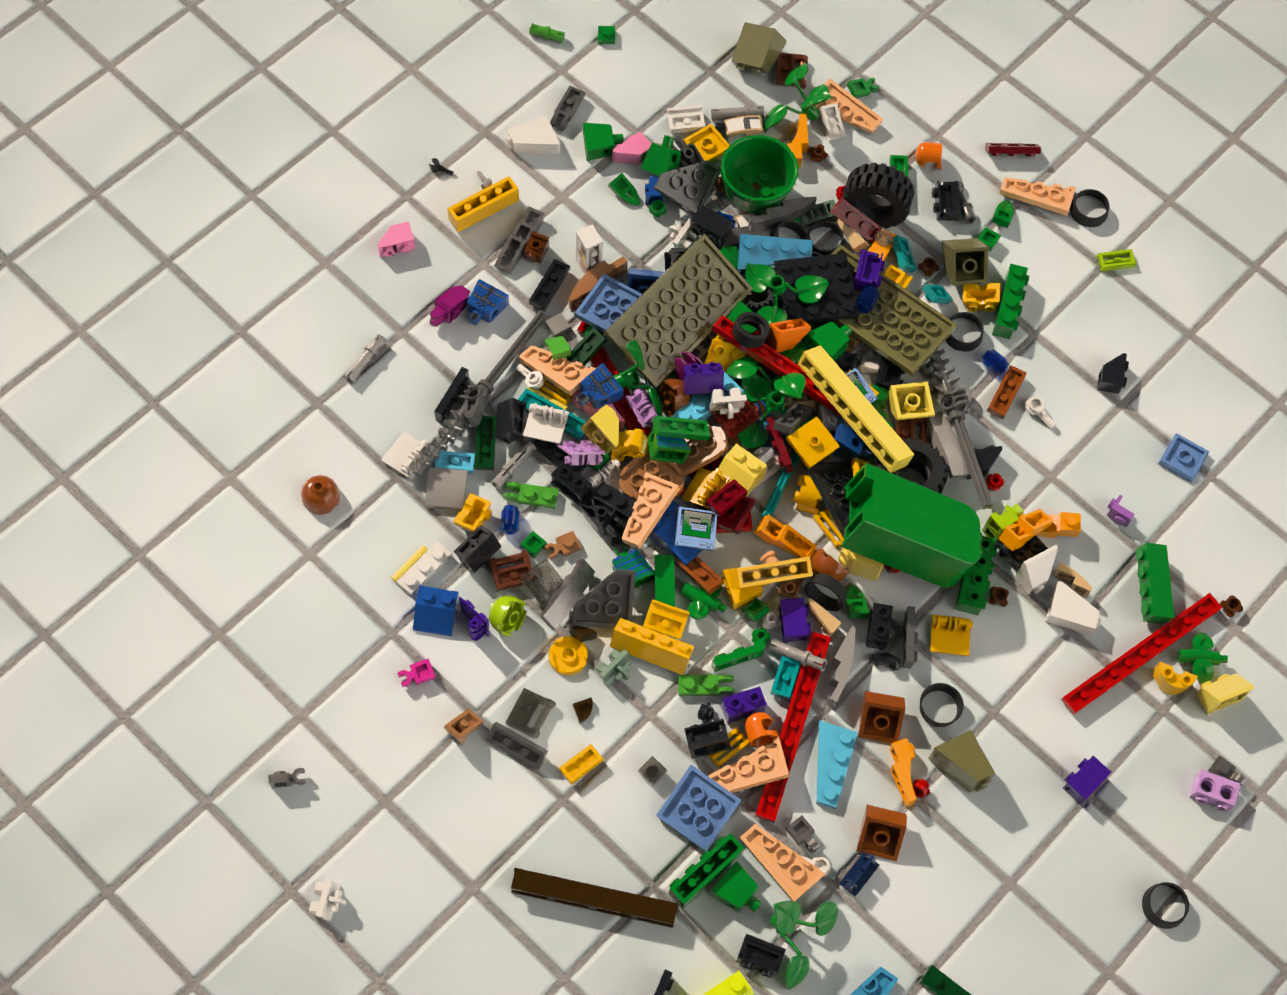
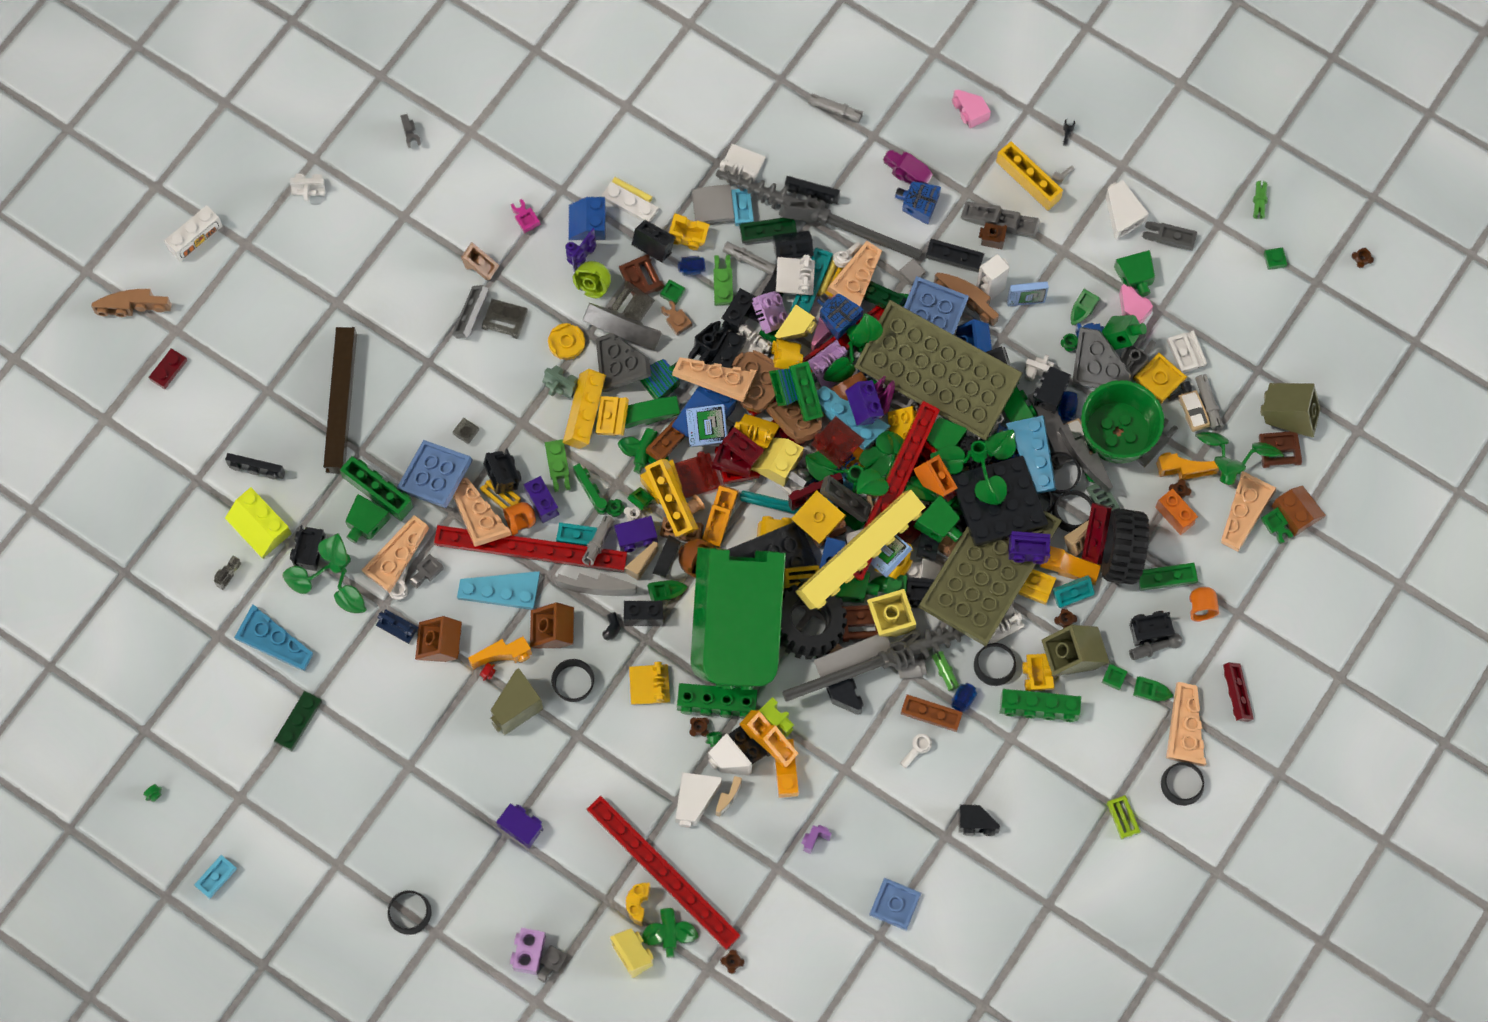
camera: 85 degrees right, 5 degrees up
dark orange cylinder [301,475,340,515] -> none
bright green slope [544,335,571,360] -> none
yellow plate [559,744,604,785] -> none
dark brown tile [569,627,597,642] -> none
dark brown tile [573,697,593,724] -> none
black plate [698,702,715,723] -> none
white hips [710,388,747,419] -> none
black tyre [732,312,770,348] -> none
white plate [819,103,846,142] -> none
clear blue brick [855,286,880,314] -> none
clear plate [875,229,893,246] -> none
dark grey plate [903,606,918,669] -> none
teal plate [922,284,953,304] -> none
red plate [986,473,1004,491] -> none
green brick [1136,542,1174,624] -> none
none -> clear red hinge [674,451,720,498]
none -> green plate [705,731,723,747]
none -> bright green pin [932,651,960,691]
none -> light blue tile [1007,281,1049,306]
none -> orange hinge [1155,488,1198,535]
none -> dark orange slope [1272,485,1326,537]

